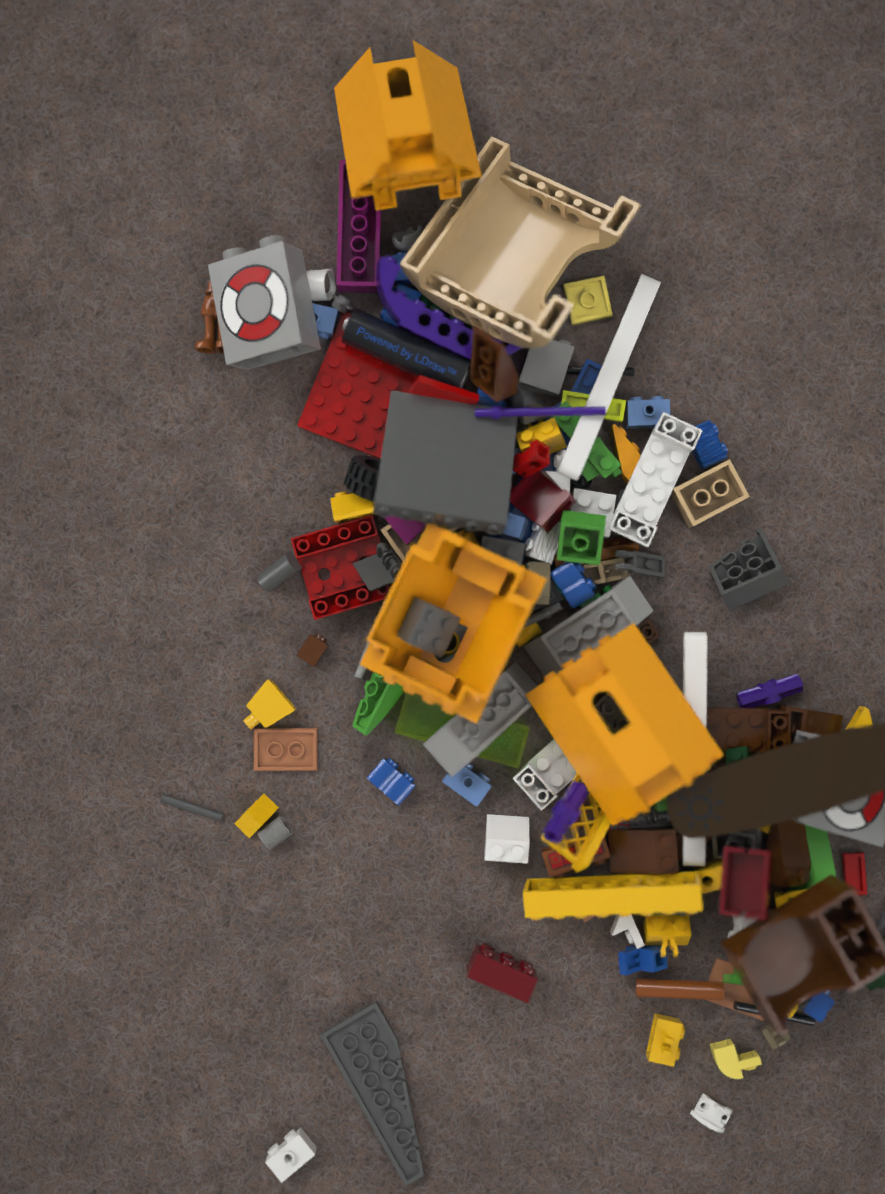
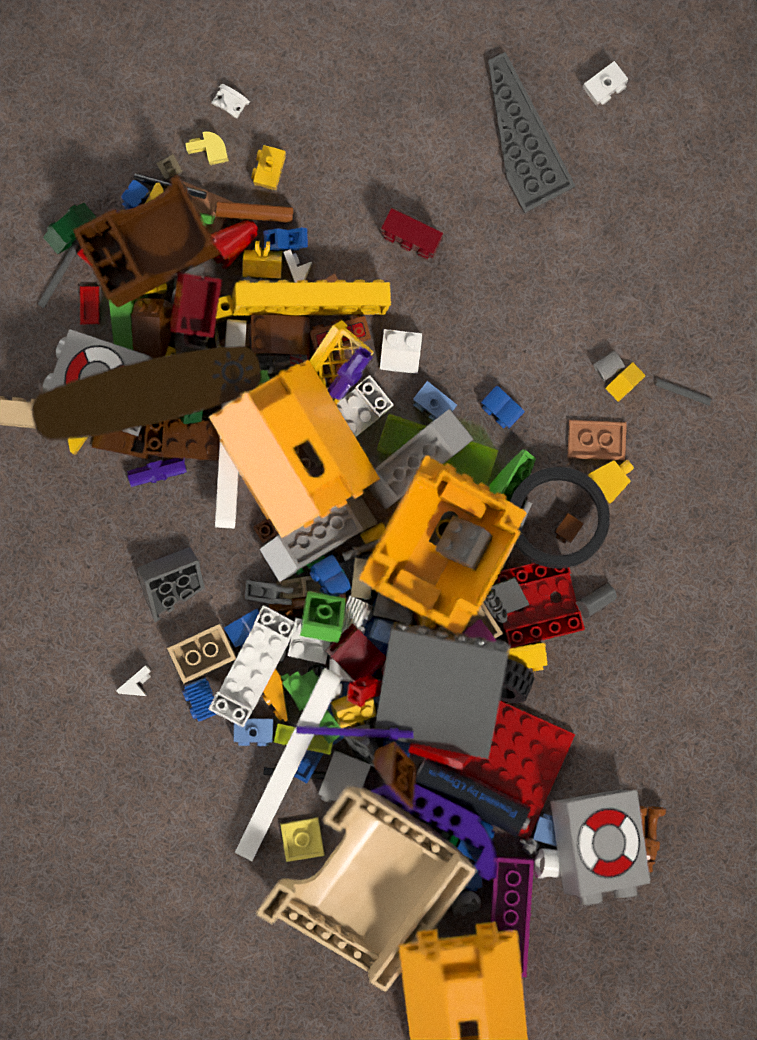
camera: 175 degrees left, 0 degrees up
none -> white slope [116,665,152,696]
none -> red cone [211,220,258,269]
none -> blue brick [224,608,260,649]
none -> black tyre [510,467,610,569]

